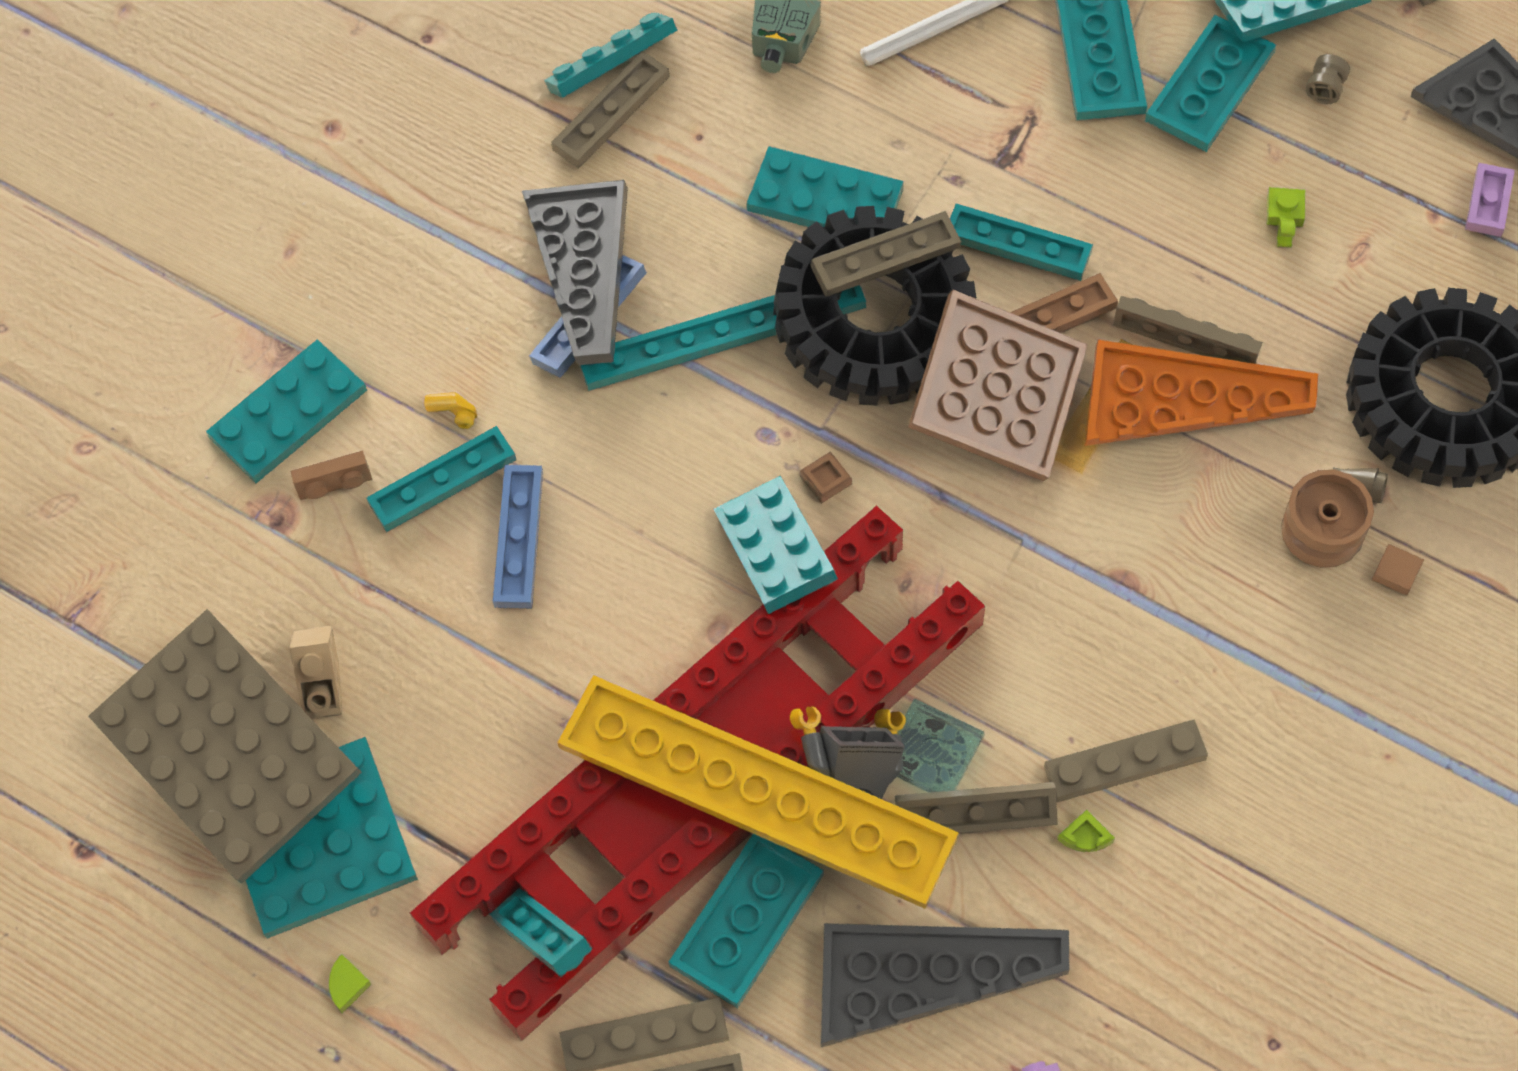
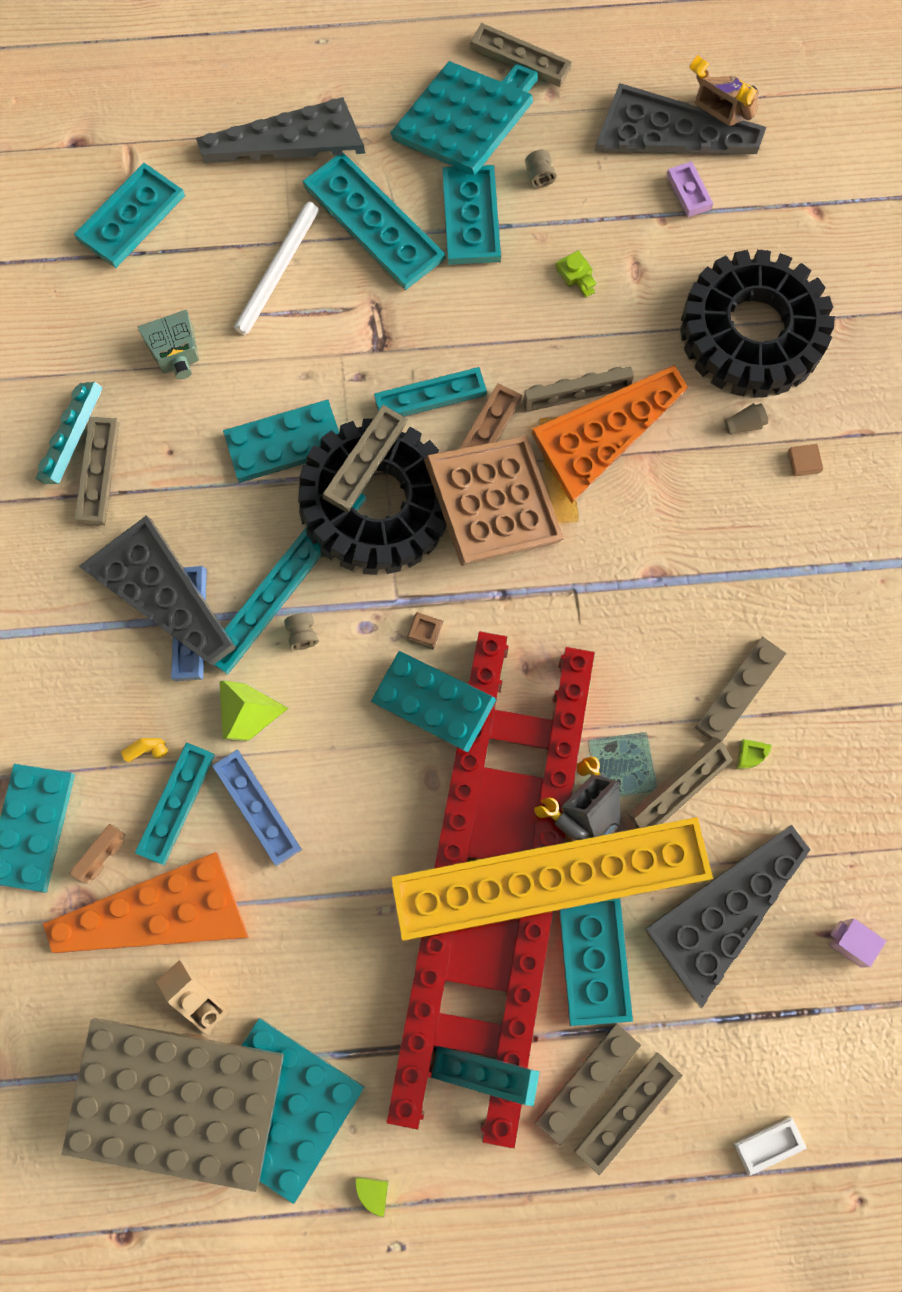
camera: 40 degrees left, 10 degrees up
medium nougat wheel [1281,469,1374,568] -> none
none -> orange wing [43,852,249,953]
none -> lime slope [219,680,289,742]
none -> dark tan wheel [284,613,319,650]

